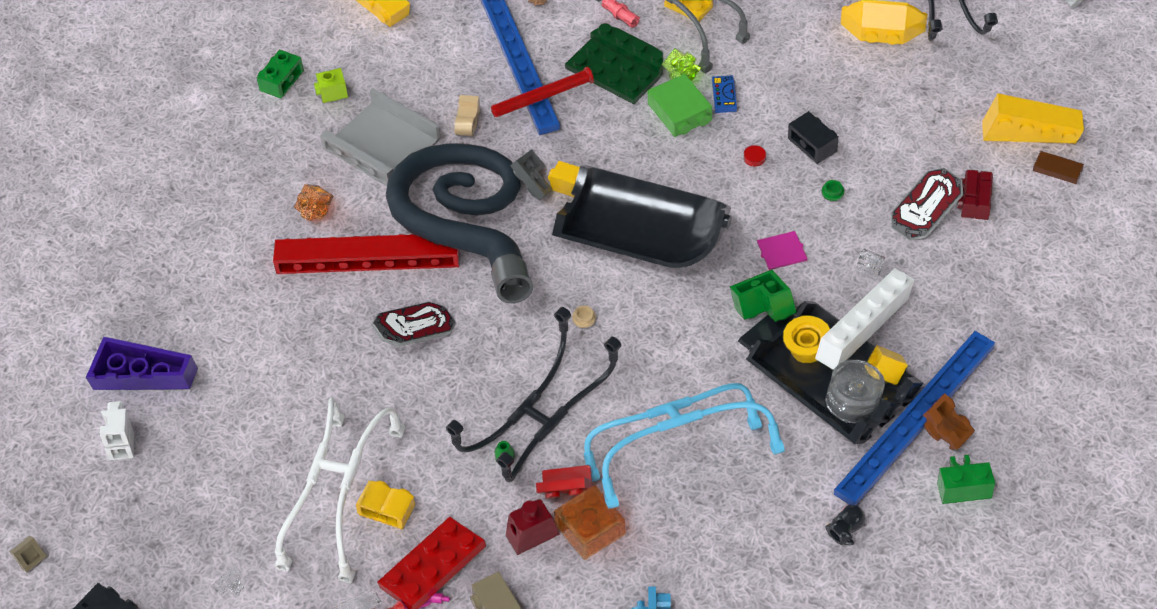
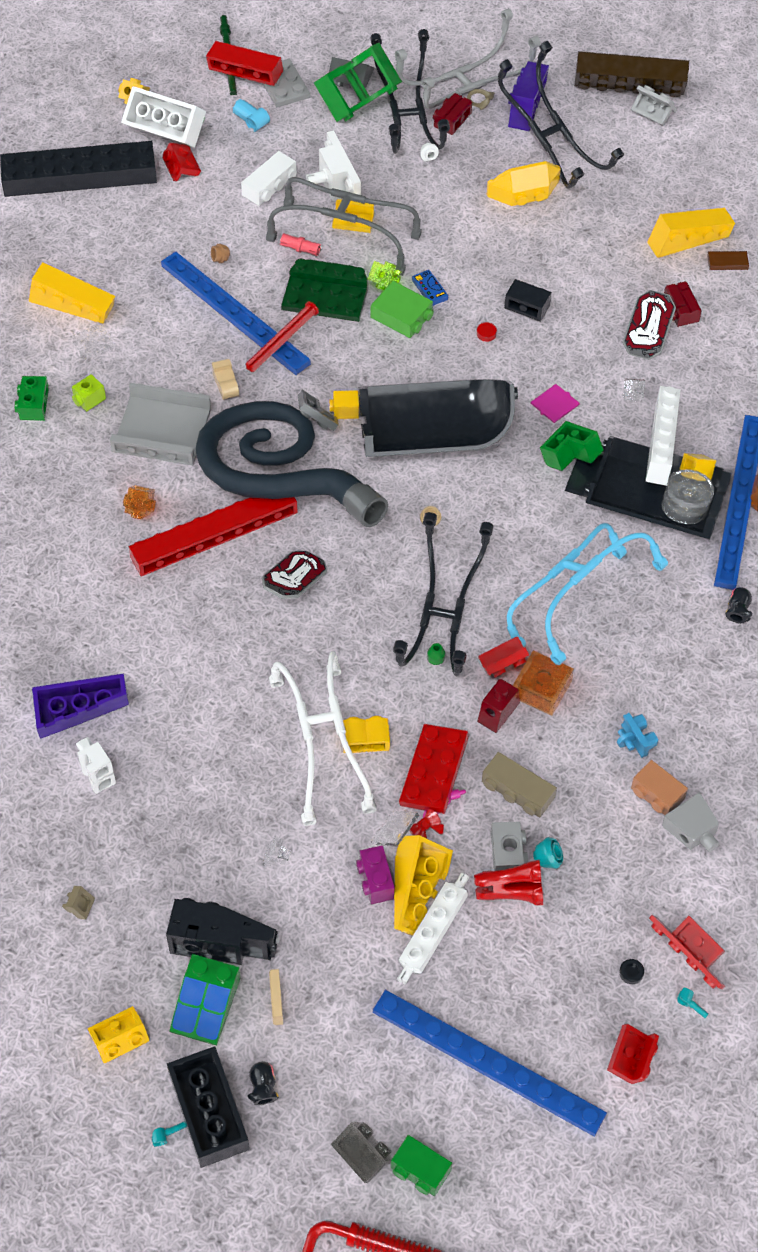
camera: 30 degrees left, 5 degrees up
yellow piece [783,316,830,363] -> none
green plate [821,180,844,201] -> none

